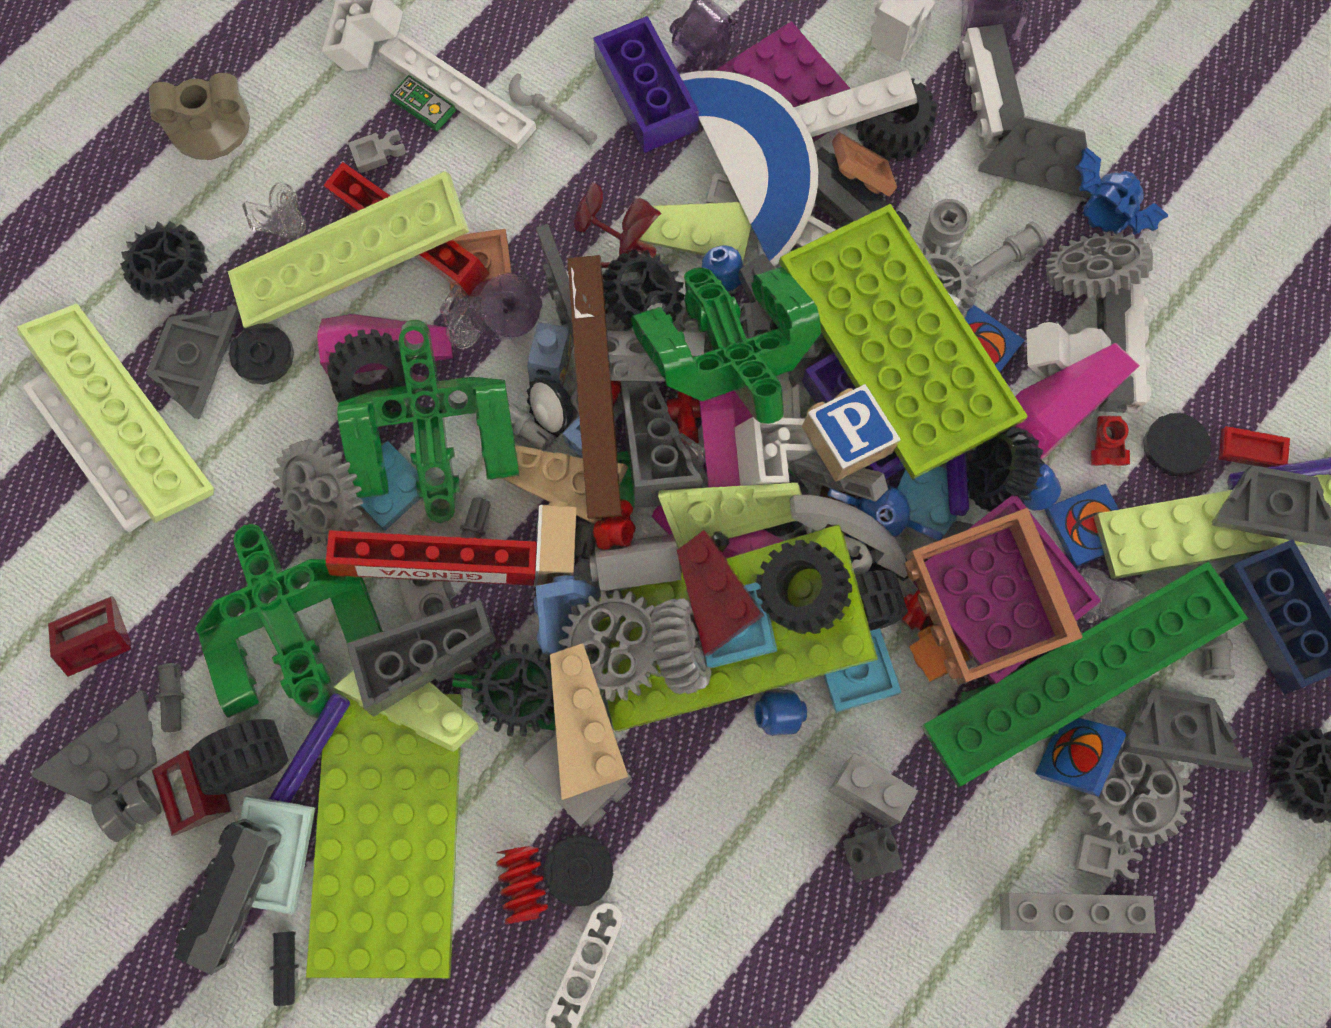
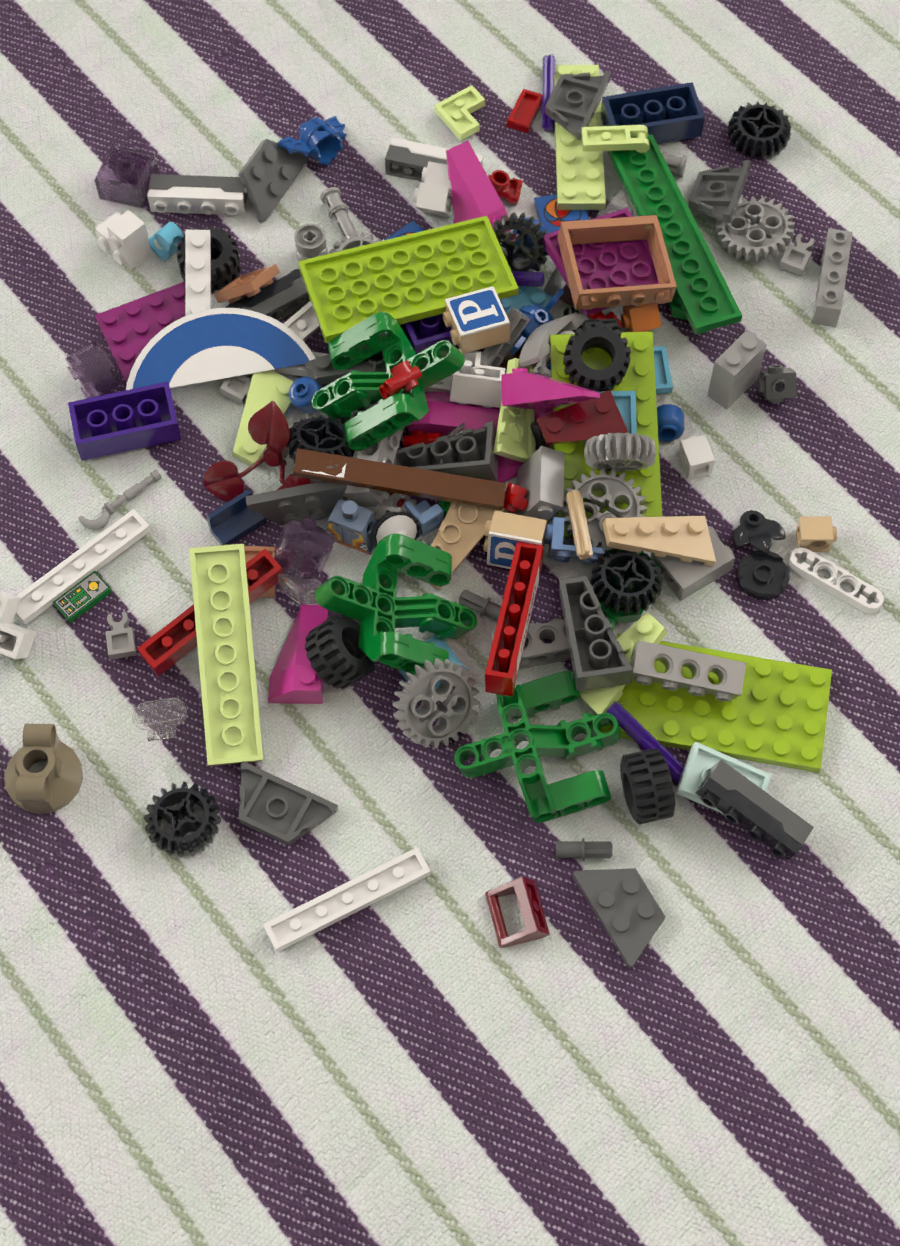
camera: 80 degrees left, 10 degrees down
yellowish green plate [17,304,214,523] -> none
dark grey wheel [91,777,161,842] -> none
dark red tile [152,750,232,836] -> none
black tile [229,323,294,385] -> none
black axle [269,931,299,1006] -> none
red piece [496,846,548,925] -> none
tile [1035,718,1126,797] -> none
light grey gear [1046,232,1153,299] -> none
black tile [1143,413,1211,477] -> none
none -> medium azure leg [149,222,184,261]
none -> dark blue panel [206,489,267,545]
none -> red plate [379,360,422,399]
none -> yellowish green plate [434,85,485,141]
none -> dark pink wedge [501,368,600,410]
none -> tan axle [566,490,593,560]
none -> yellowish green plate [581,125,650,153]
none -> light grey brick [630,640,746,702]
none -> white brick [678,435,715,479]
none -> black plate [733,510,786,554]
none -> tan brick [795,516,837,552]

